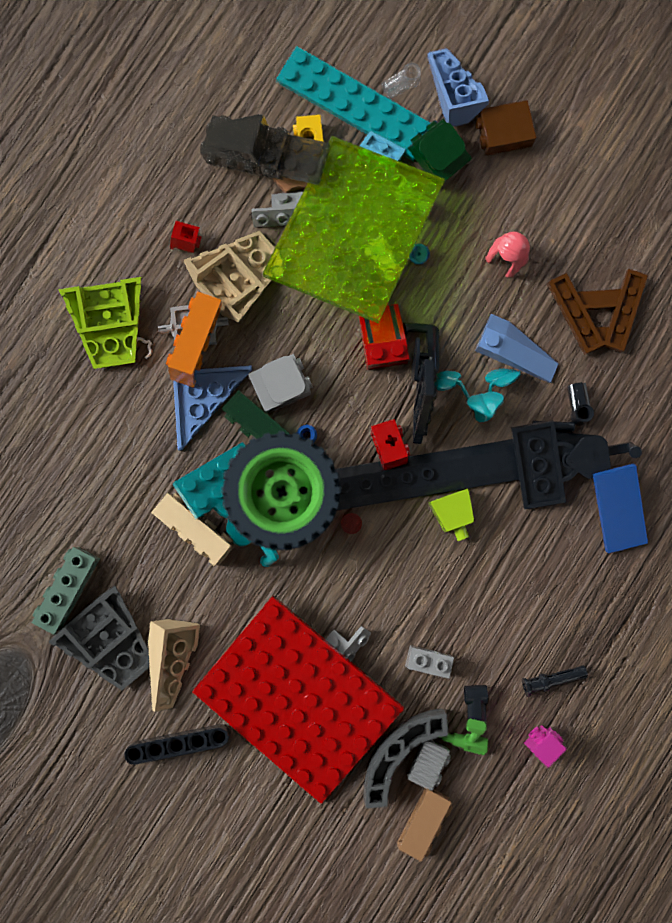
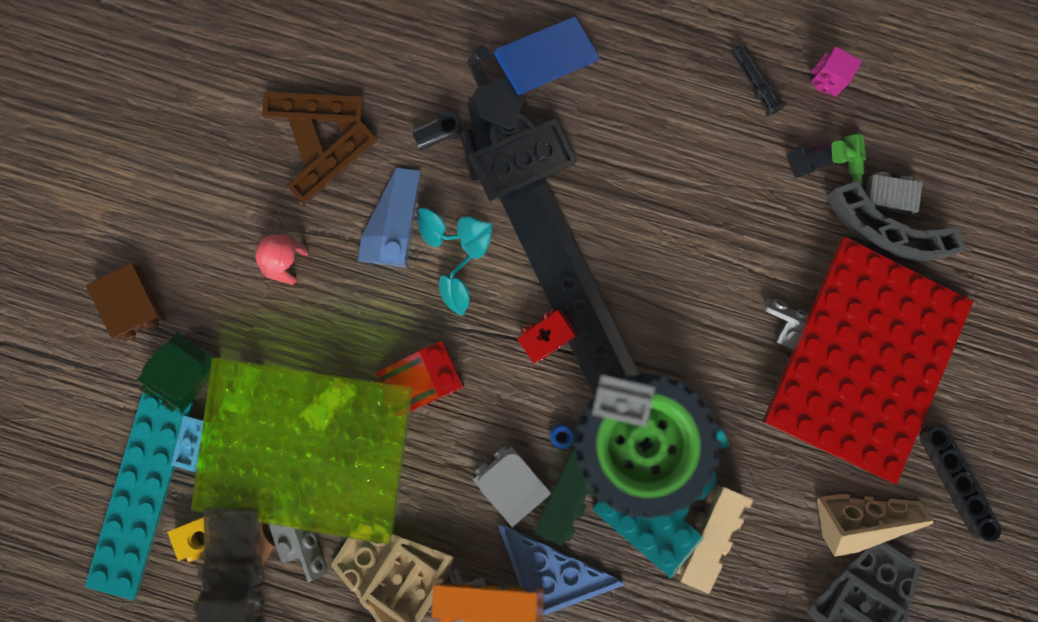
camera: 100 degrees left, 0 degrees up
clear red tile [341,513,362,534] -> none
clear piece [381,63,421,100] -> none
medium nougat brick [397,788,452,862] -> none
black plate [403,322,439,444] -> none
light grey brick [405,645,454,679] -> none
tile [409,244,430,264] -> none
medium blue wedge [428,49,489,127] -> none
lime torso [428,489,474,541] -> none
none -> light grey plate [592,375,655,427]

